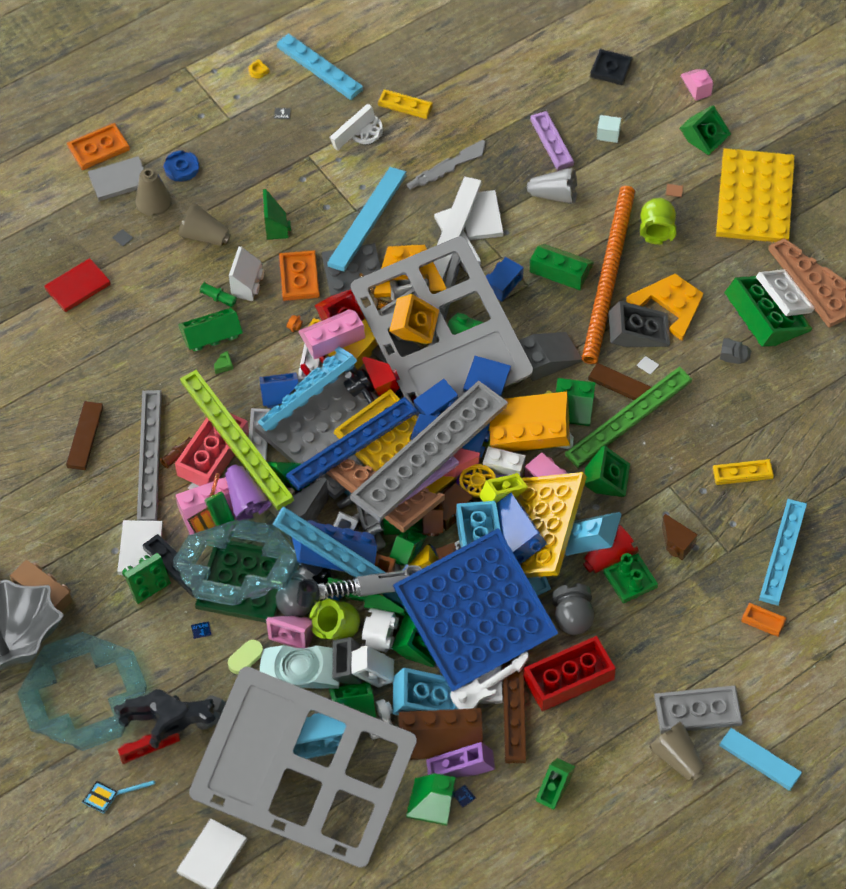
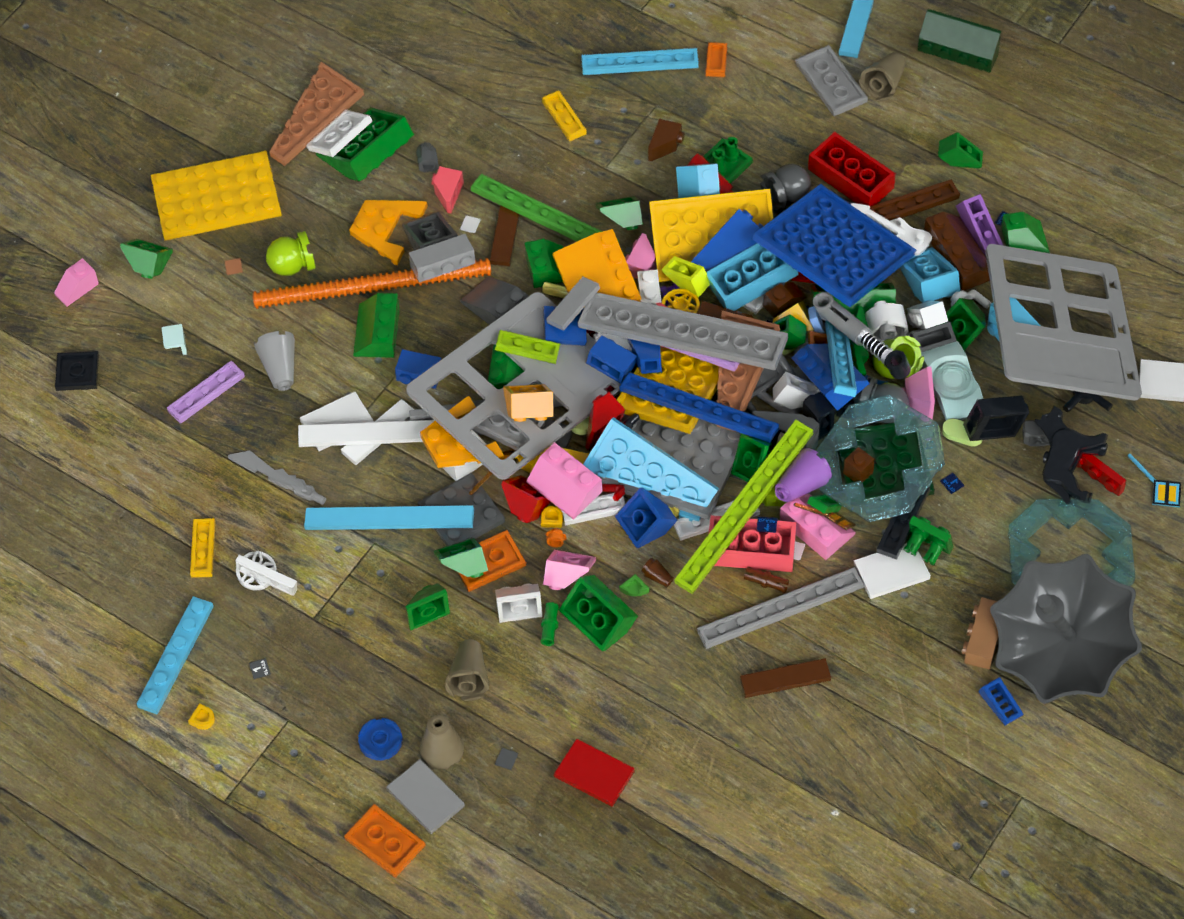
camera: 110 degrees left, 0 degrees up
none -> light grey brick [409,234,475,282]
none -> coral slope [432,166,464,214]
none -> slope [433,538,488,578]
none -> lime tile [495,330,560,364]
none -> bright pink slope [543,550,596,590]
none -> light grey tile [546,277,600,331]
none -> reddish brown cone [641,558,674,588]
none -> clear blue sticker [757,517,777,533]
none -> reddish brown brick [843,447,875,486]
none -> slope [918,9,1001,73]
none -> black window [963,395,1029,441]

